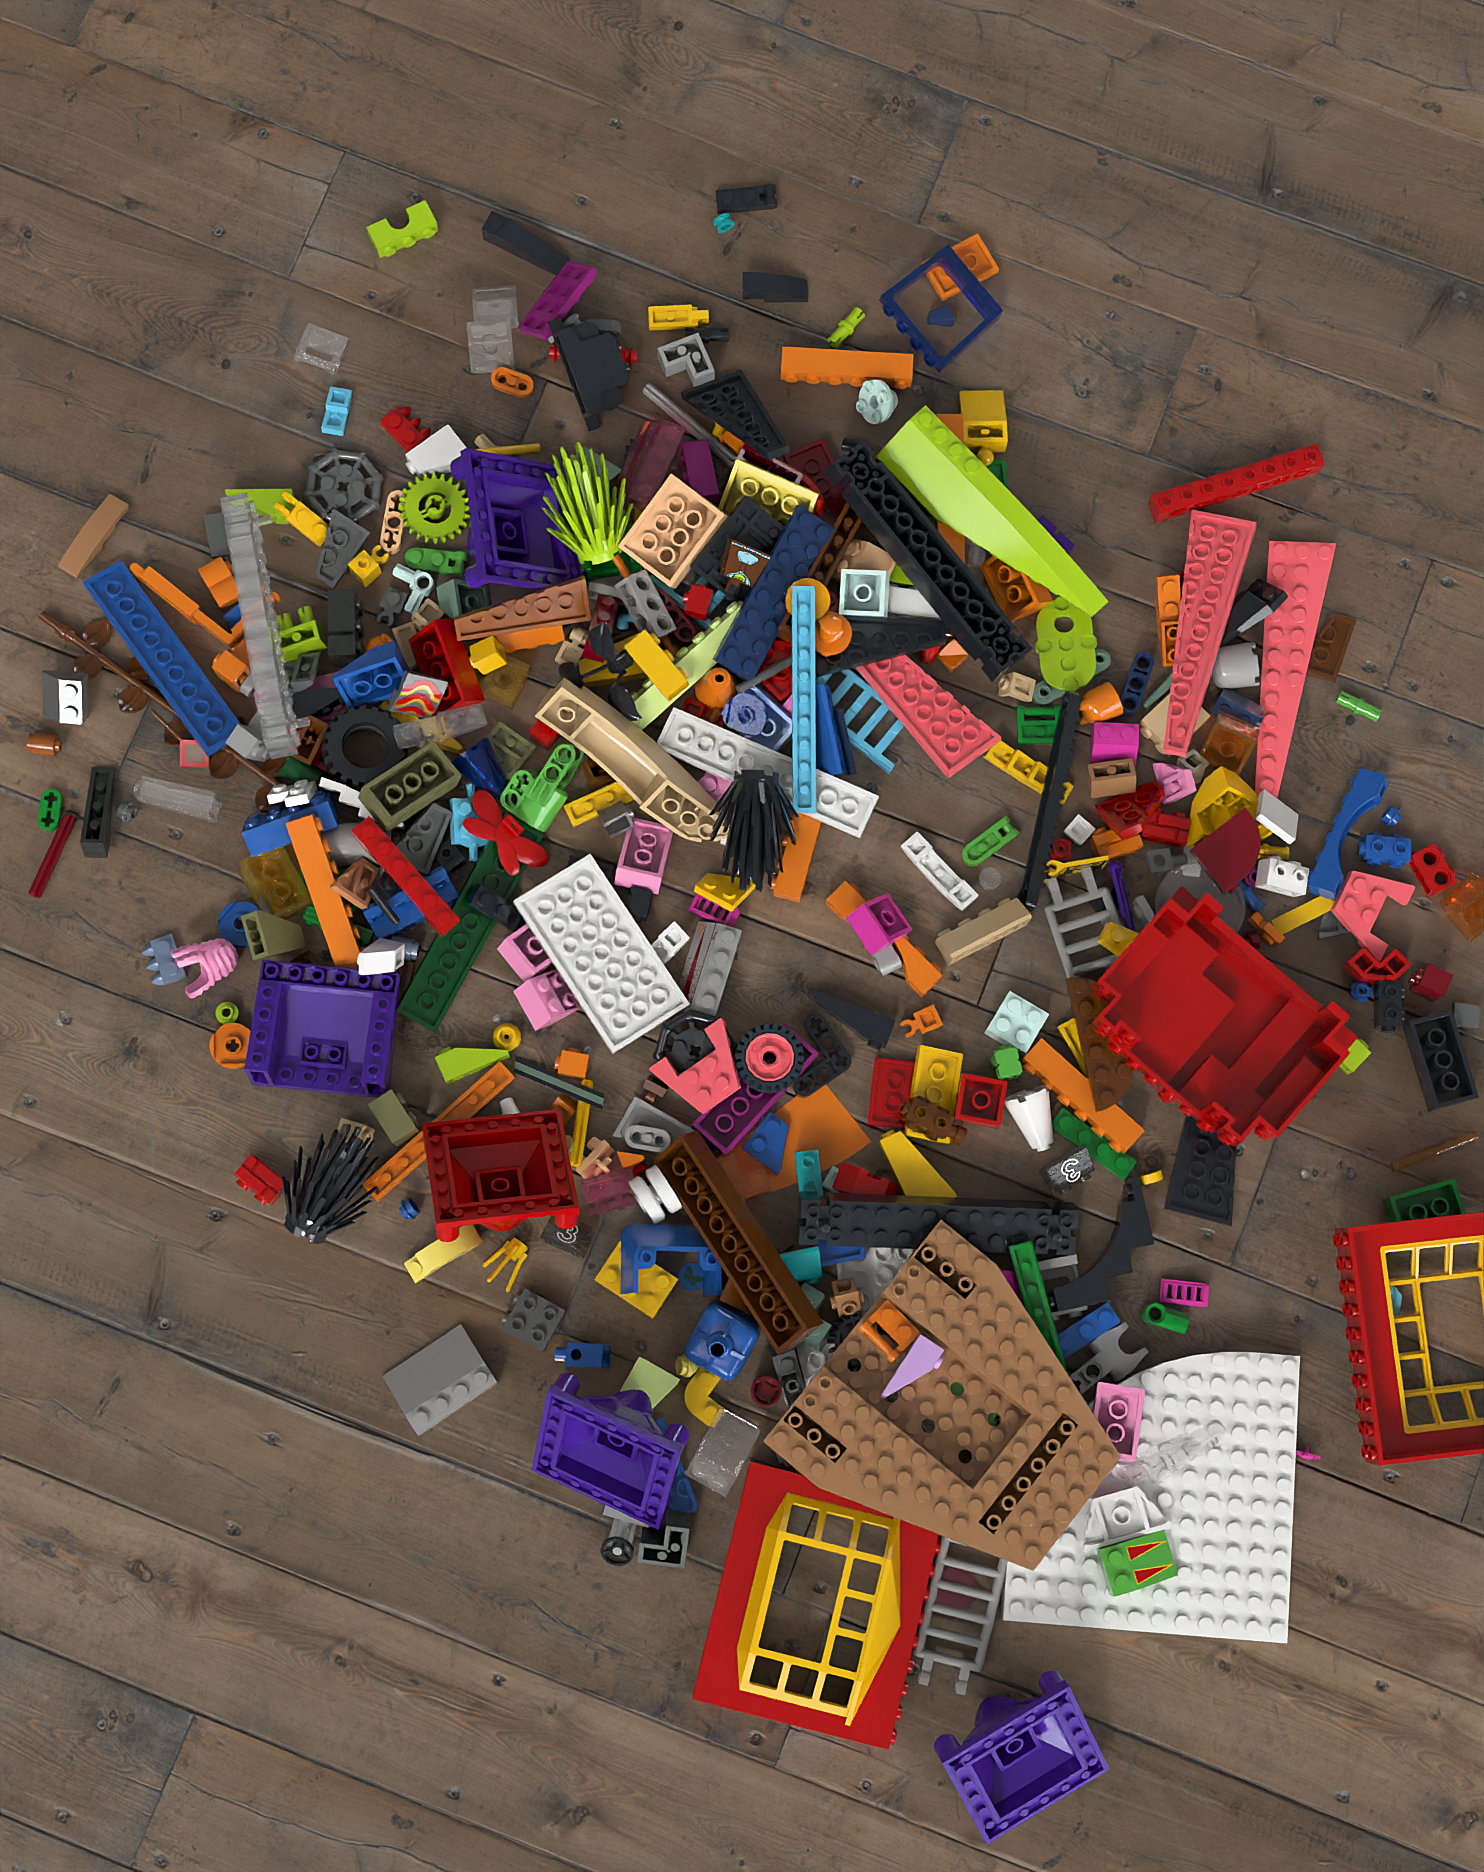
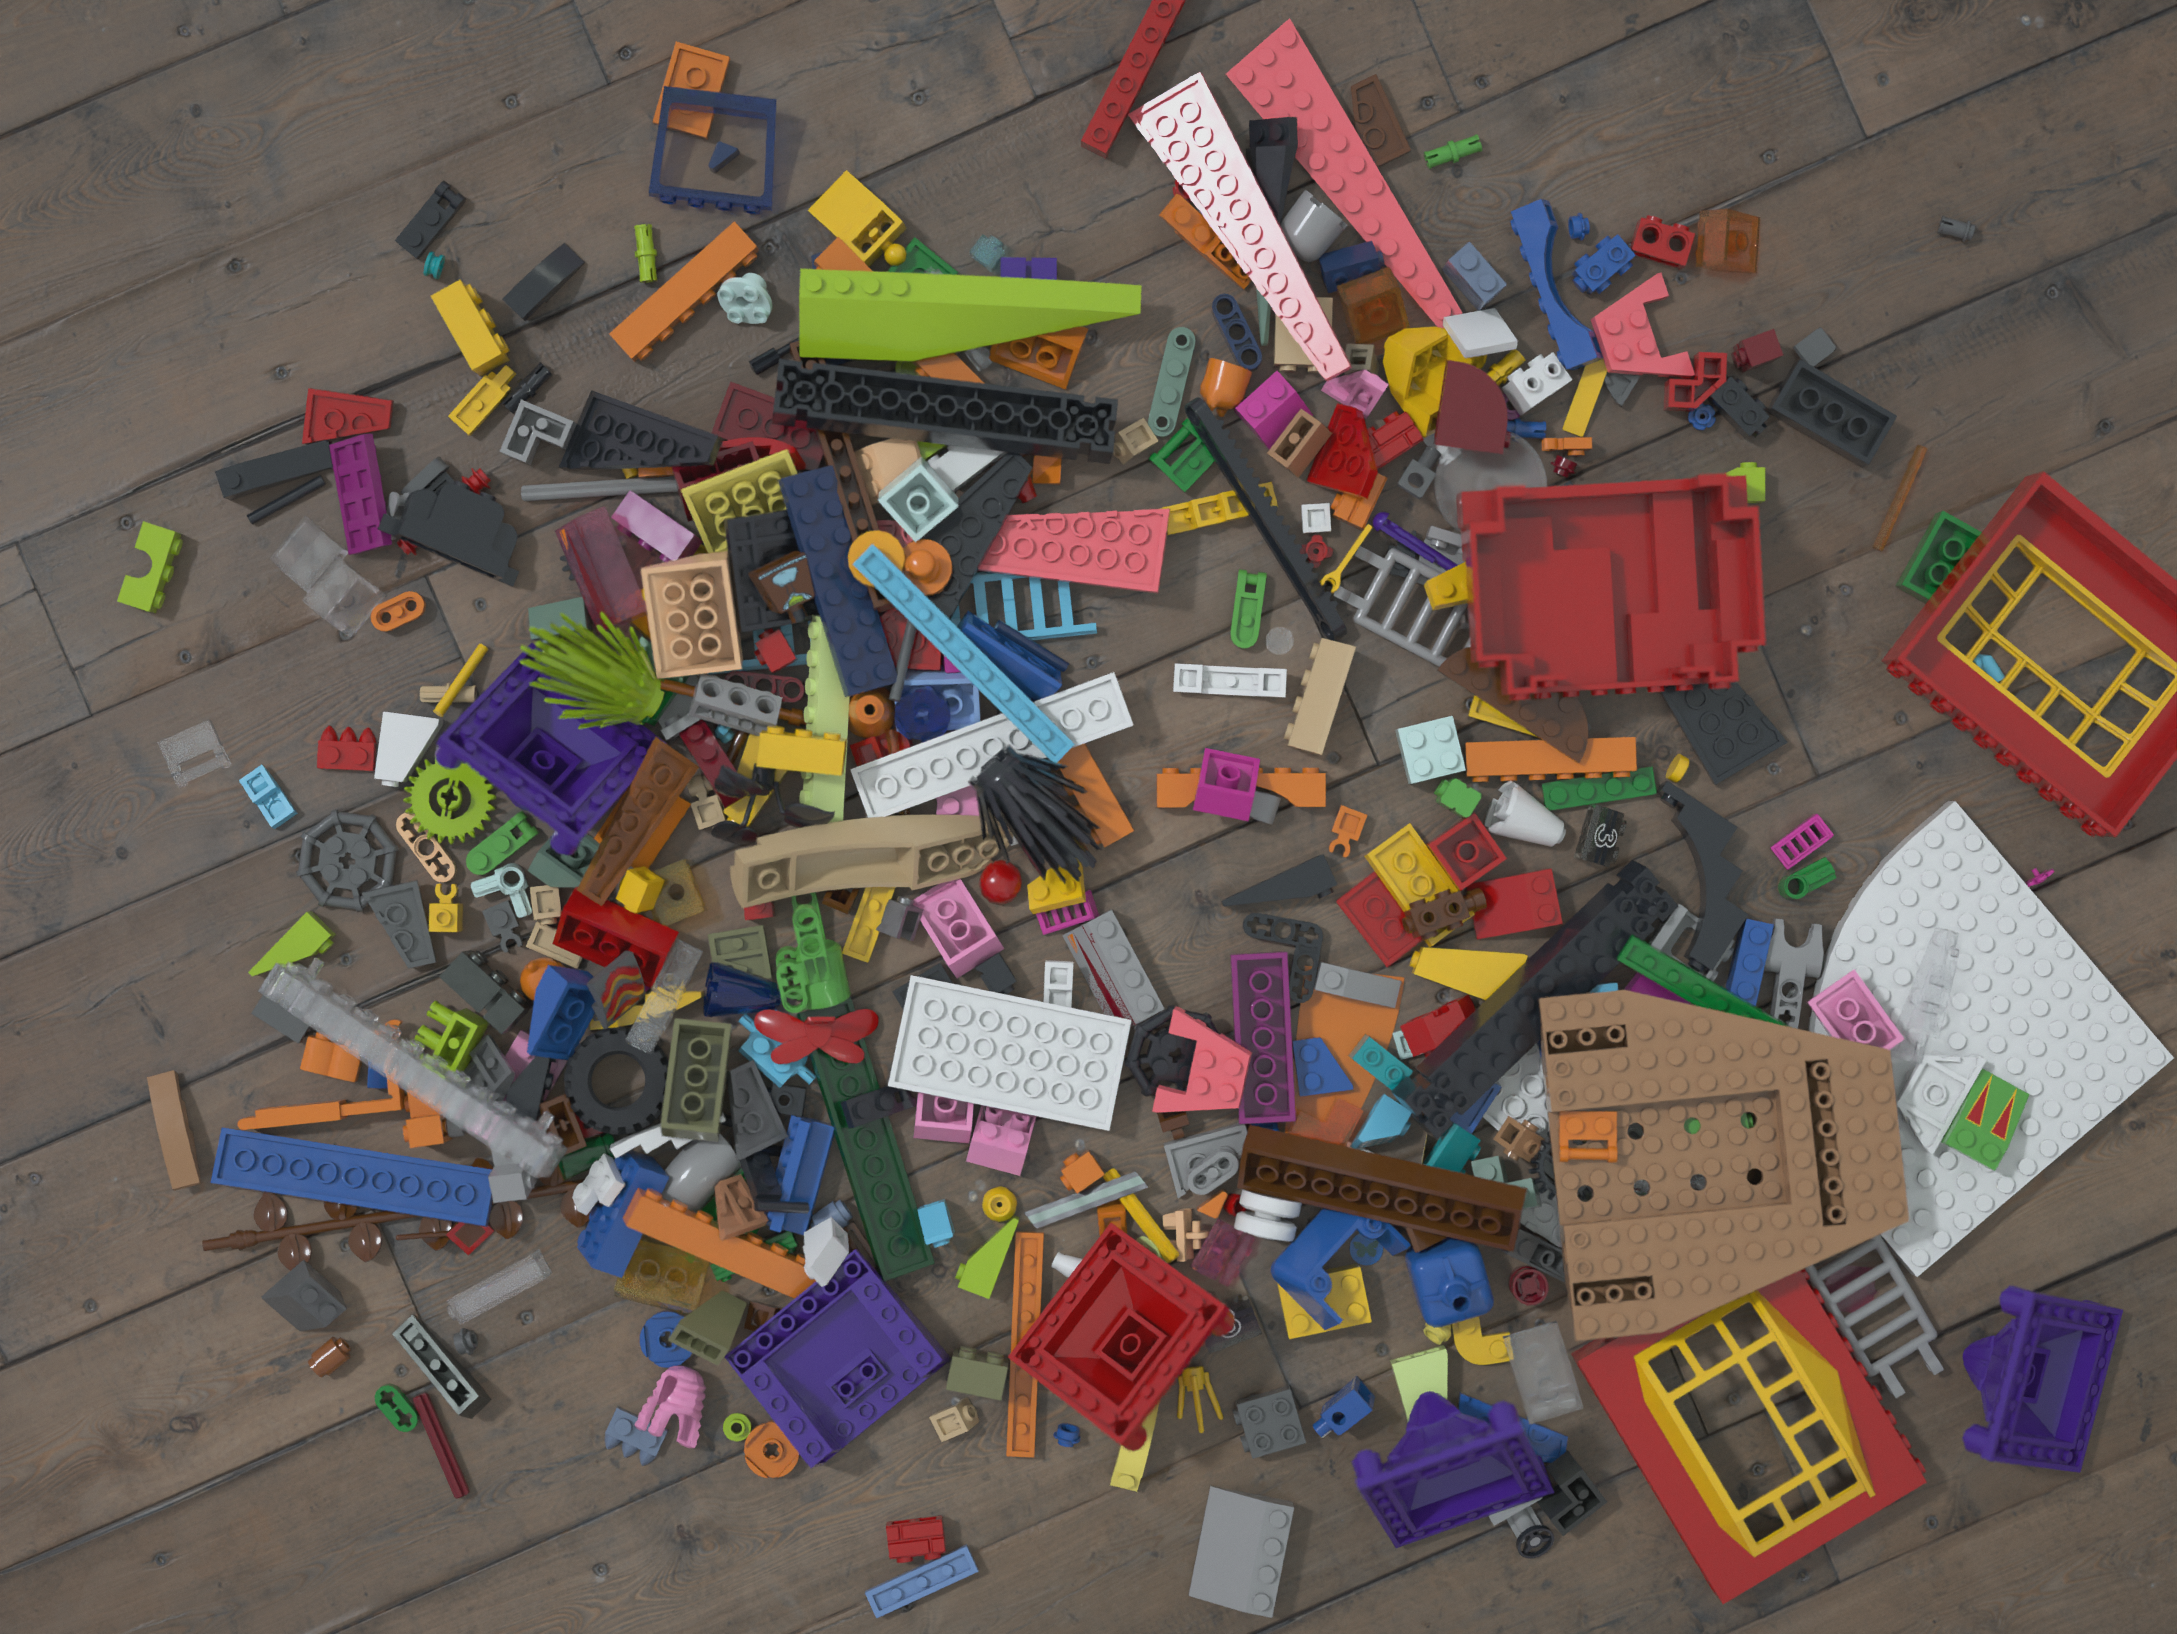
camera: 40 degrees left, 10 degrees up
yellow hinge [273,491,329,546] -> none
black plant [282,1124,379,1244] -> none
red arch [351,816,460,938] -> none
wheel [735,1023,804,1093] -> none
lavender slope [880,1334,944,1398] -> none
lime piece [1035,596,1097,693] -> none
none -> black bar [247,475,326,525]
none -> red wing [302,388,394,444]
none -> yellow brick [431,280,510,376]
none -> medium blue plate [865,1544,979,1618]
none -> medium azure slope [917,1199,955,1247]
none -> clear light blue plate [969,234,1006,272]
none -> red hair [979,860,1022,905]
none -> light grey slope [1314,961,1401,1008]
none -> medium azure slope [1350,1094,1412,1149]
none -> sand blue brick [1442,242,1507,311]
none -> red slope [1466,868,1563,939]

